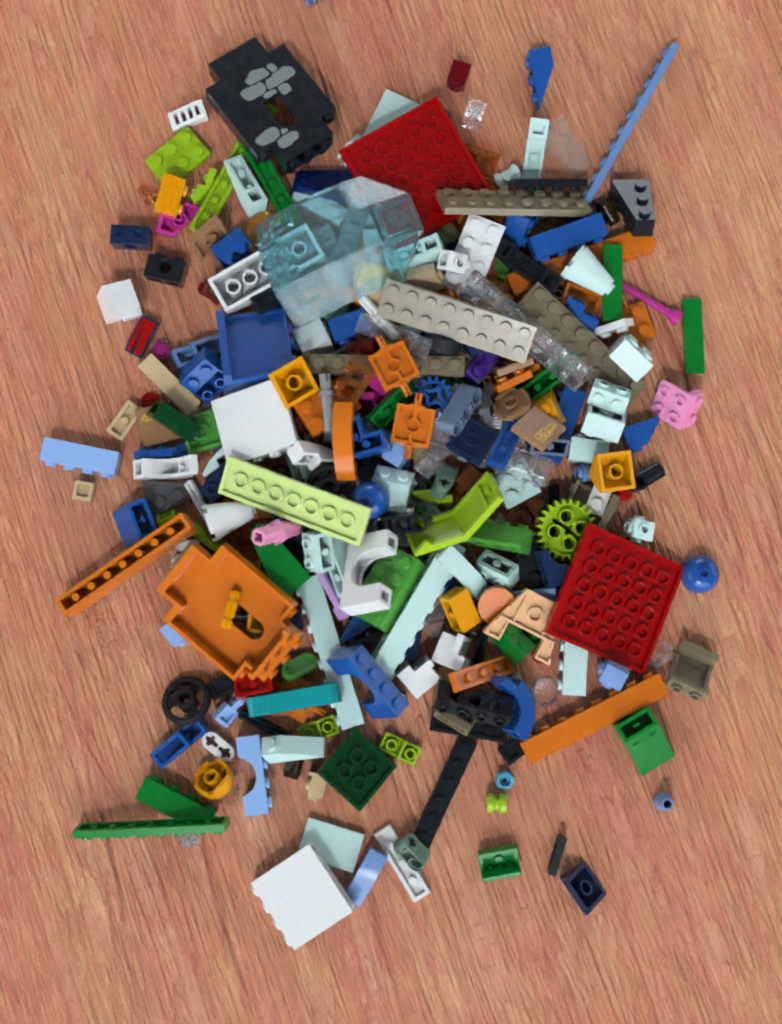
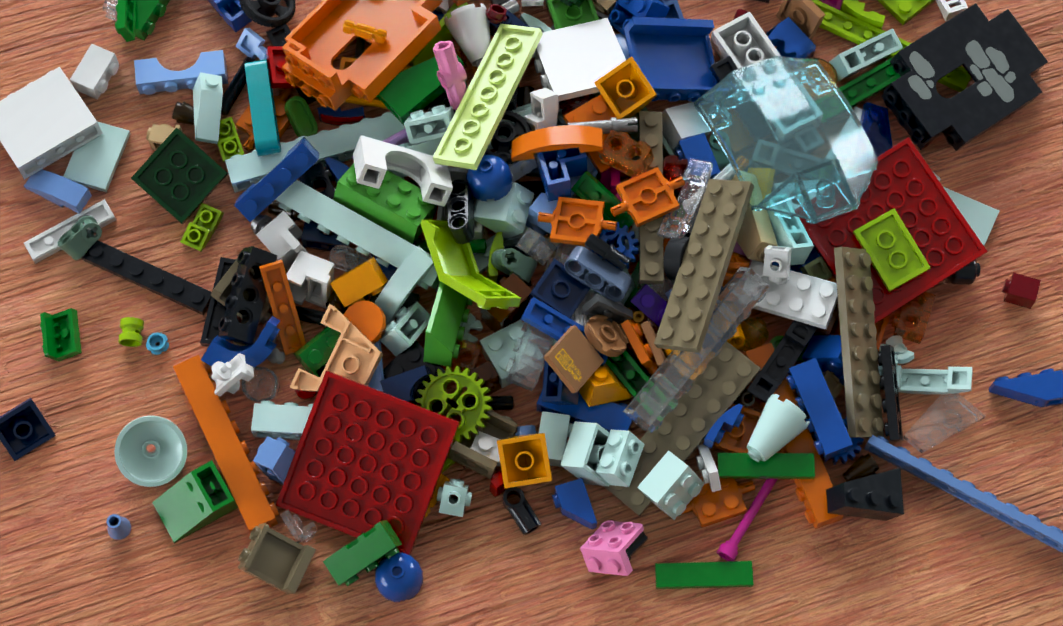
camera: 90 degrees right, 15 degrees down
light orange cylinder [193,759,234,800] -> none
white beam [202,731,235,762] -> none
clear bracket [461,97,488,131] -> none
black tile [497,738,524,766] -> none
pearl dark grey tile [547,834,567,877] -> none
none -> white brick [70,44,119,100]
none -> light aqua dish [114,416,187,487]
none -> white hips [211,353,254,396]
none -> green wedge [323,520,402,586]
none -> dark red plate [486,4,507,24]
none -> black axle [585,234,630,271]
none -> lime plate [853,208,931,292]

